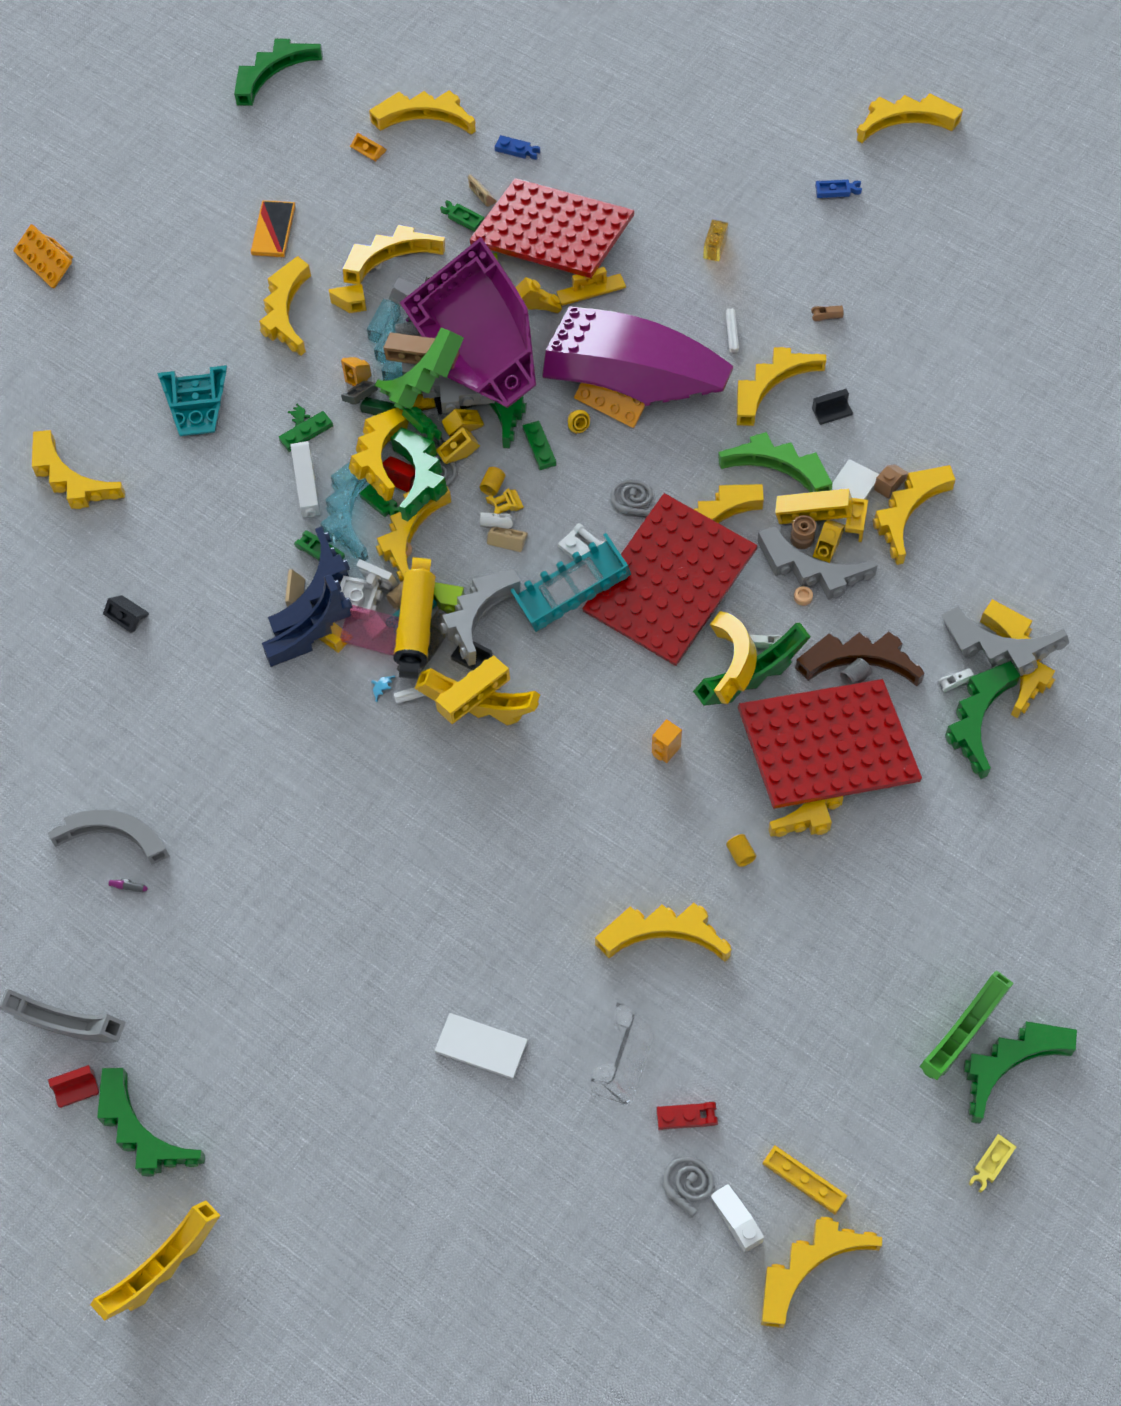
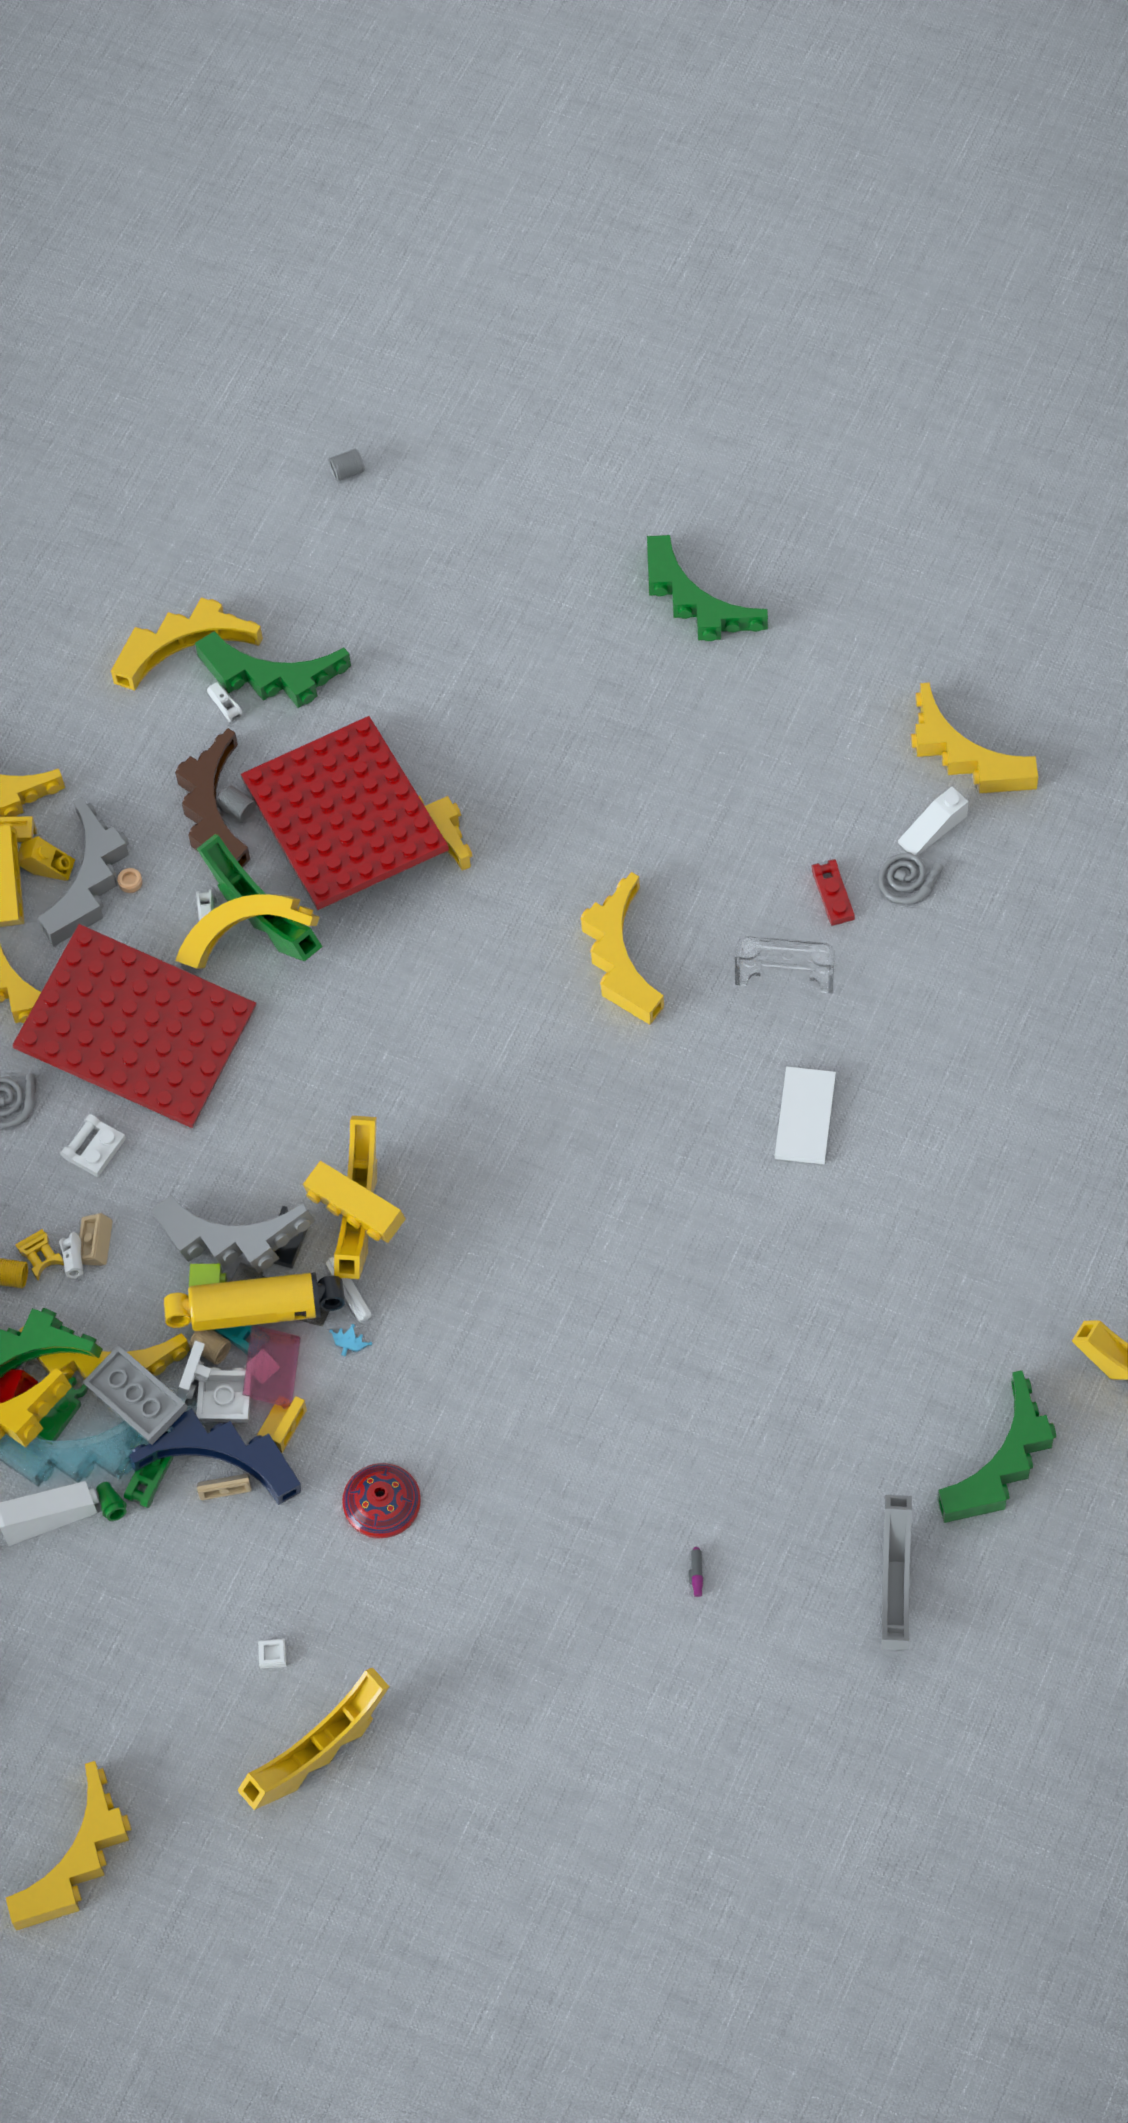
camera: 100 degrees left, 0 degrees up
light grey arch [48,810,170,865] -> none
red panel [48,1065,99,1108] -> none
black panel [103,595,149,633] -> none
dark blue arch [262,574,353,667] -> none
teal window [510,533,632,632] -> none
light orange brick [651,719,682,763] -> none
yellow piece [726,834,757,867] -> none
yellow tile [762,1145,848,1215] -> none
medium nougat wheel [790,515,816,549] -> none
bright green arch [919,970,1014,1080] -> none
light grey arch [941,606,1069,676] -> none
light yellow plate [969,1134,1016,1193] -> none
none -> light grey plate [83,1345,188,1445]
none -> green cone [96,1482,127,1521]
none -> yellow arch [237,1667,390,1810]
none -> white tile [258,1639,287,1669]
none -> dish [342,1463,421,1538]

